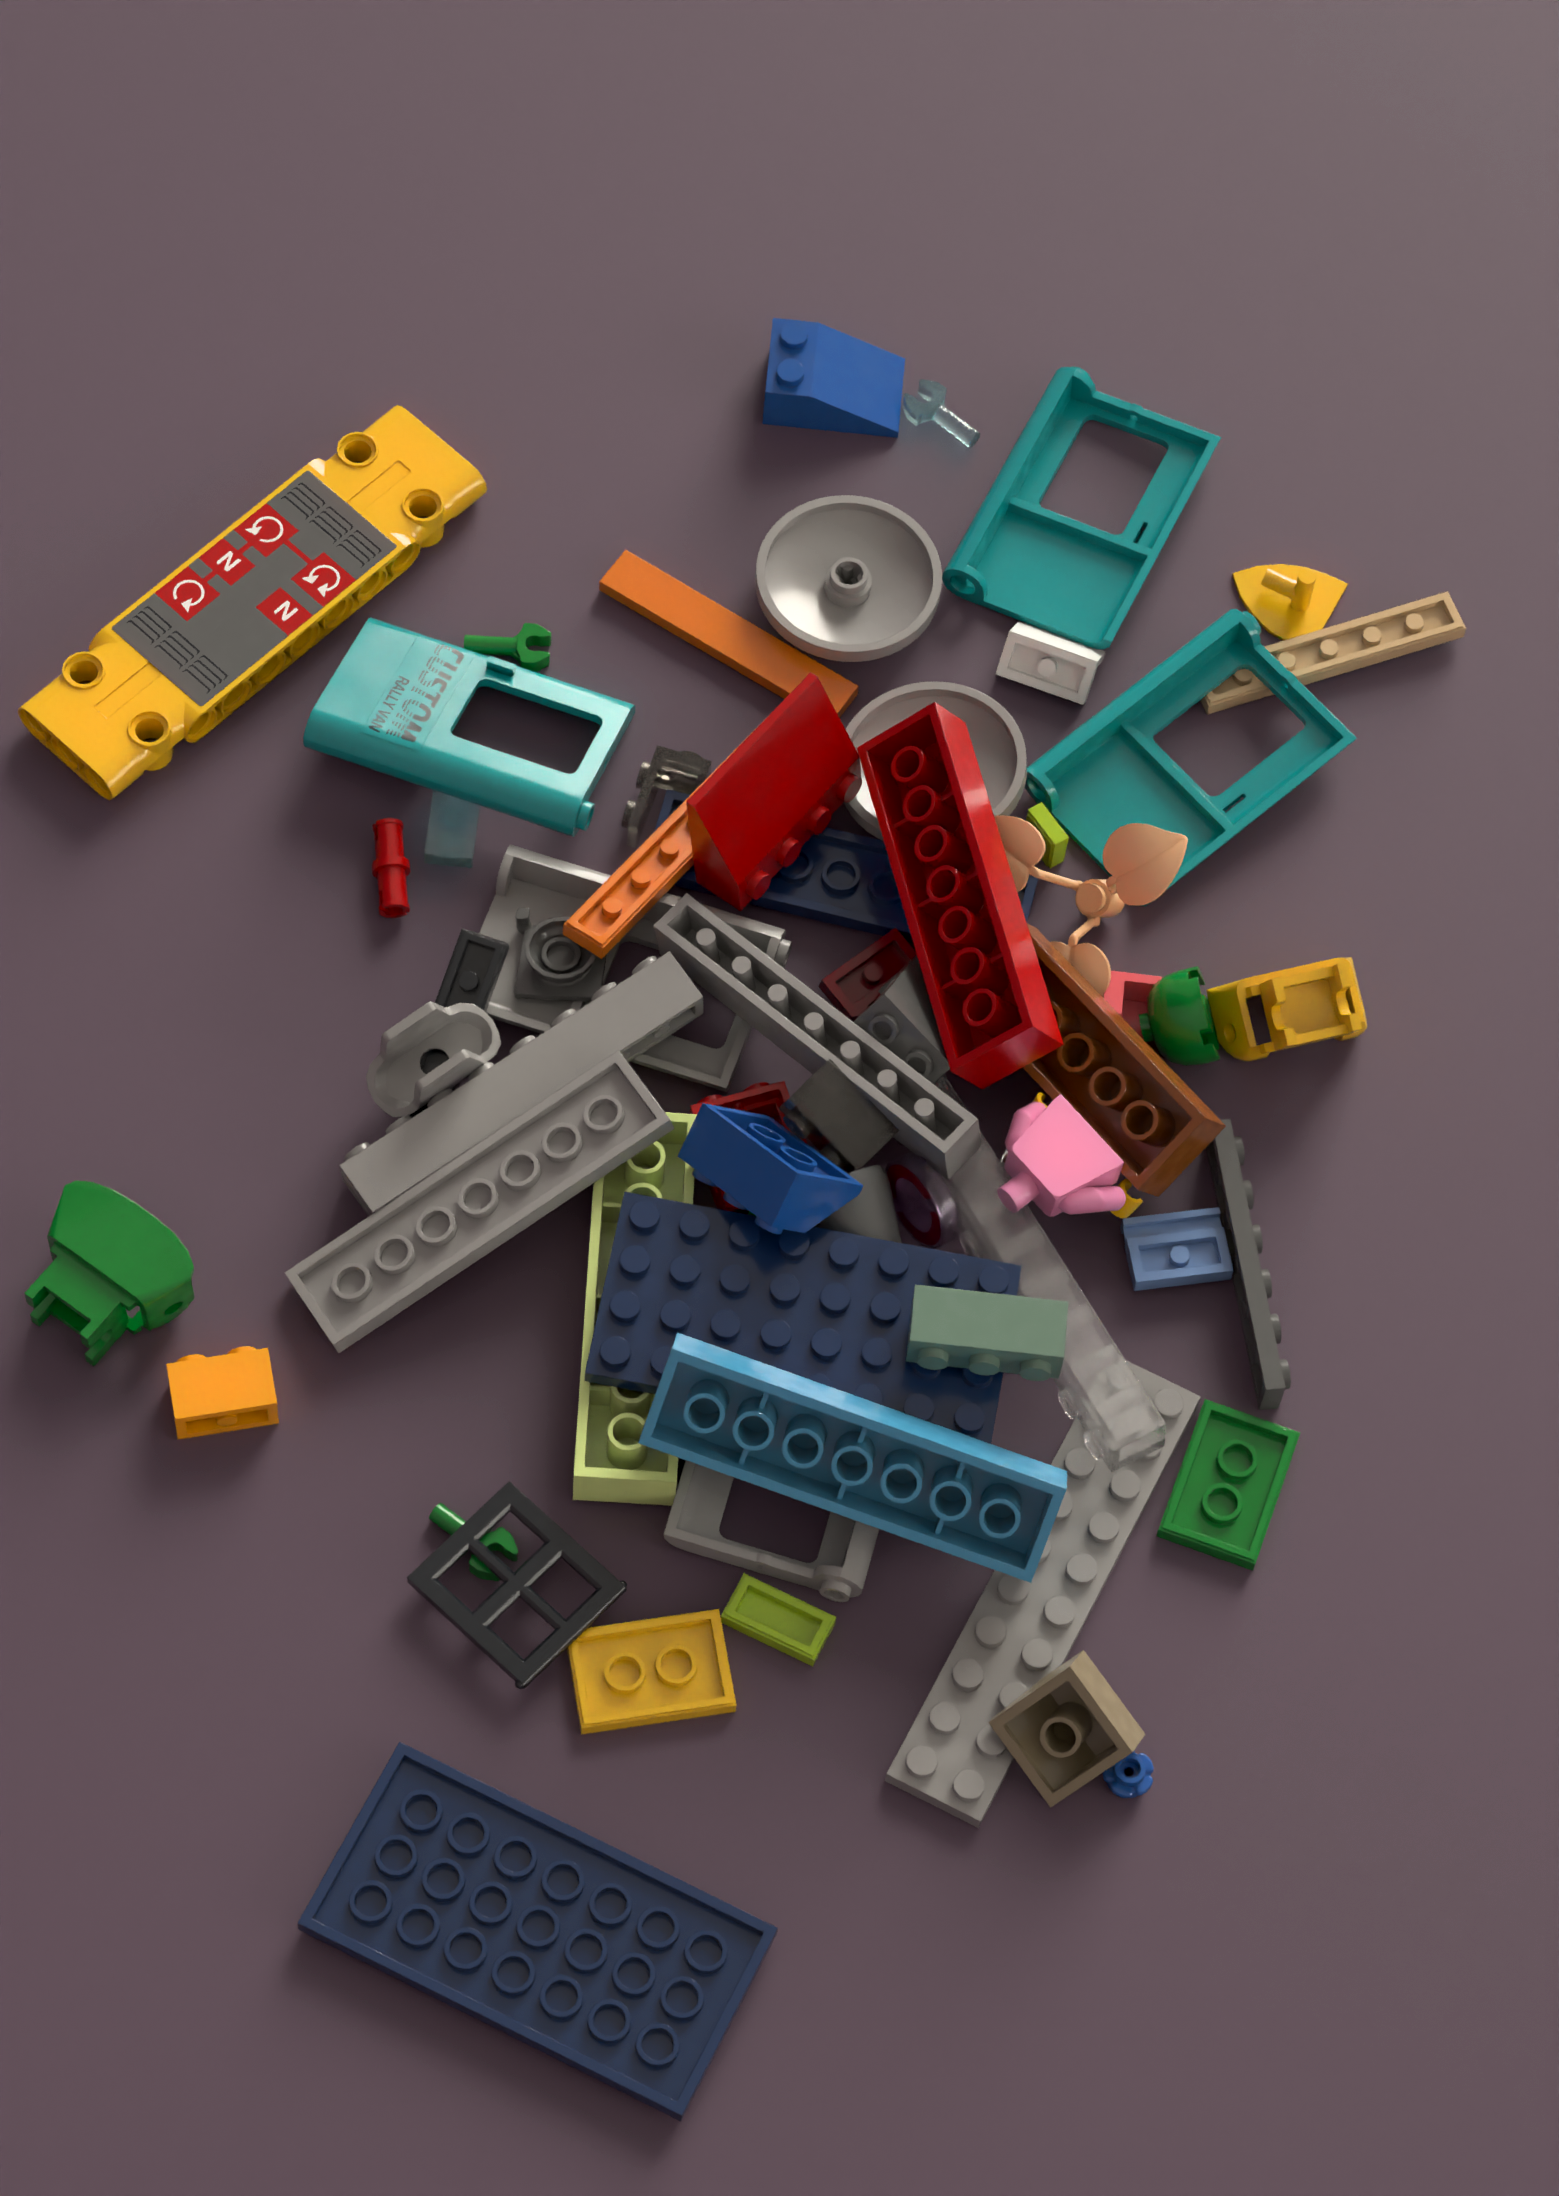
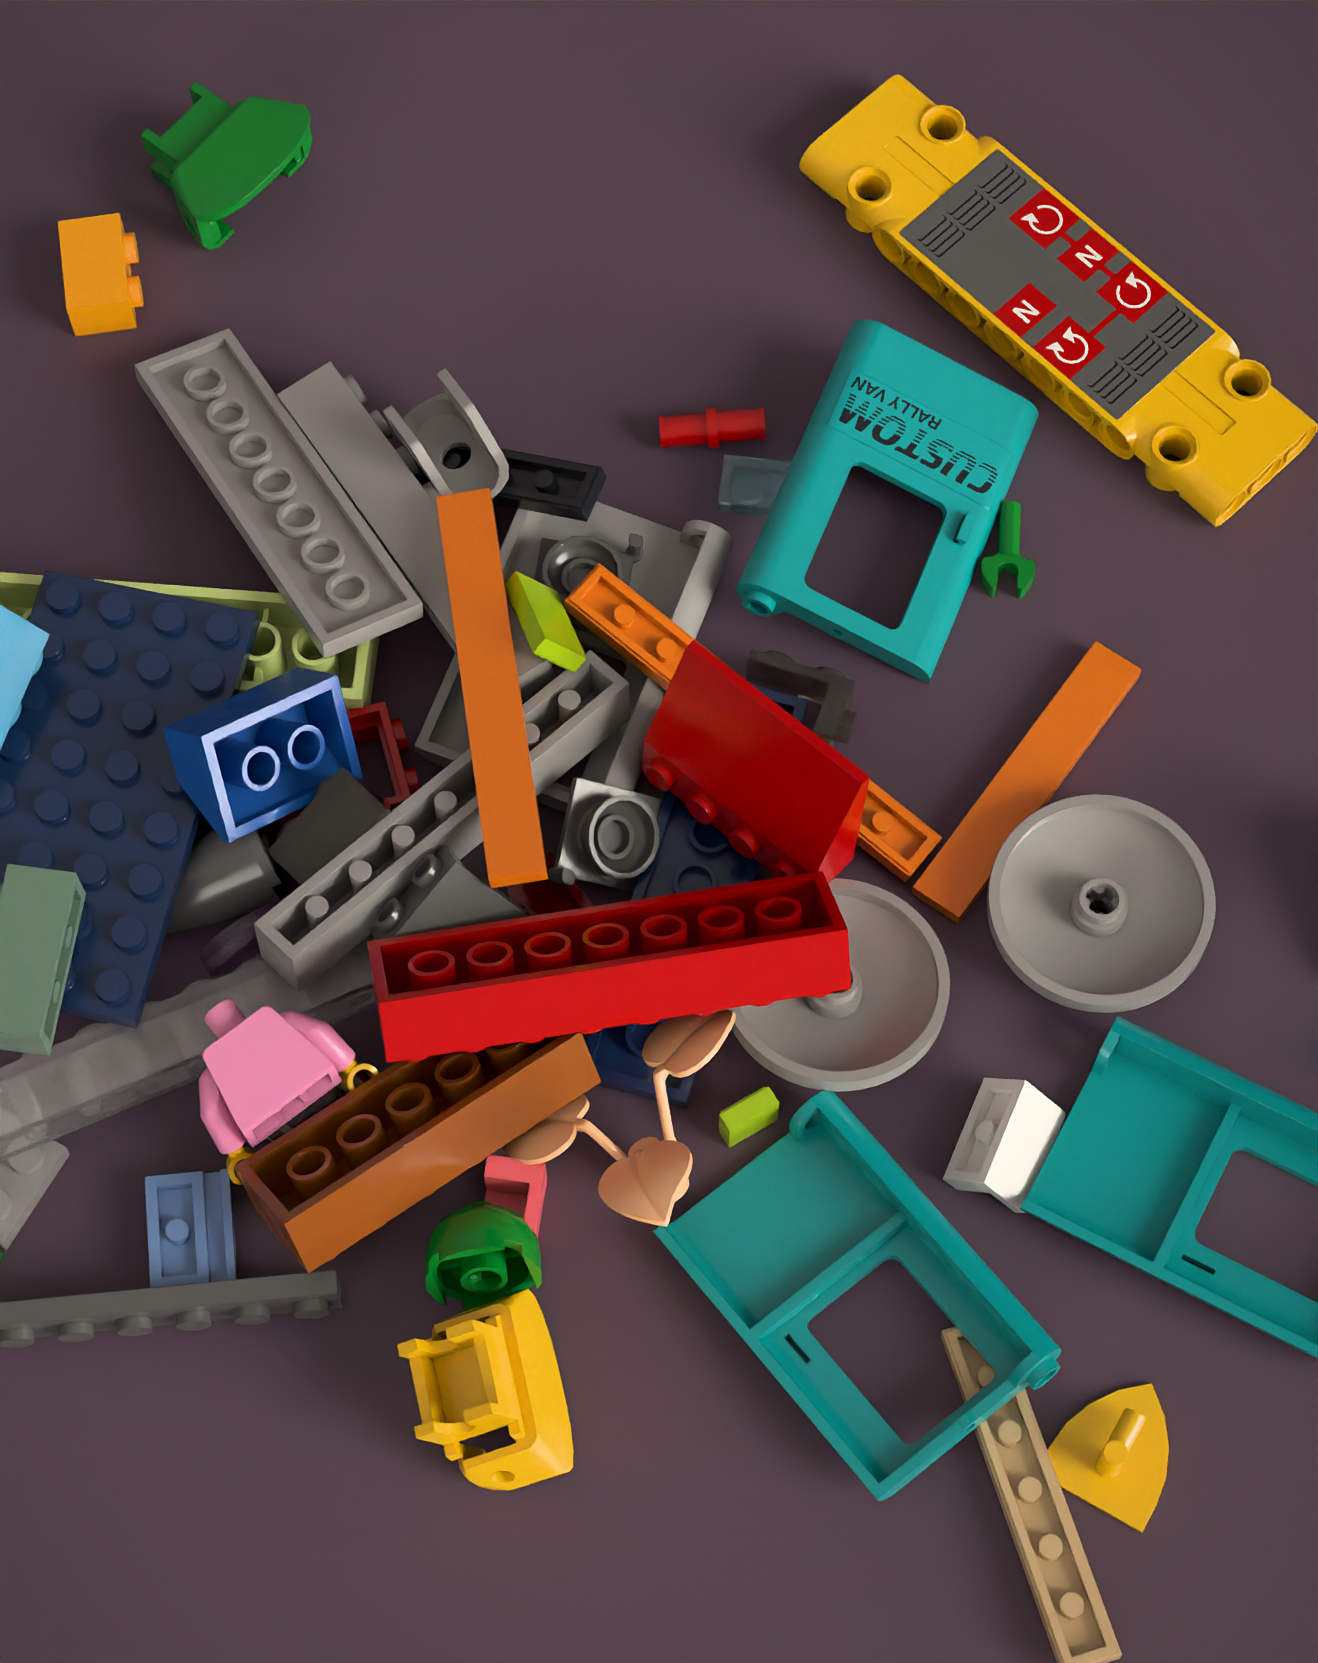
camera: 100 degrees right, 5 degrees up
none -> orange tile [436,488,548,889]
none -> lime tile [505,571,587,672]
none -> dark grey hat [547,777,661,892]

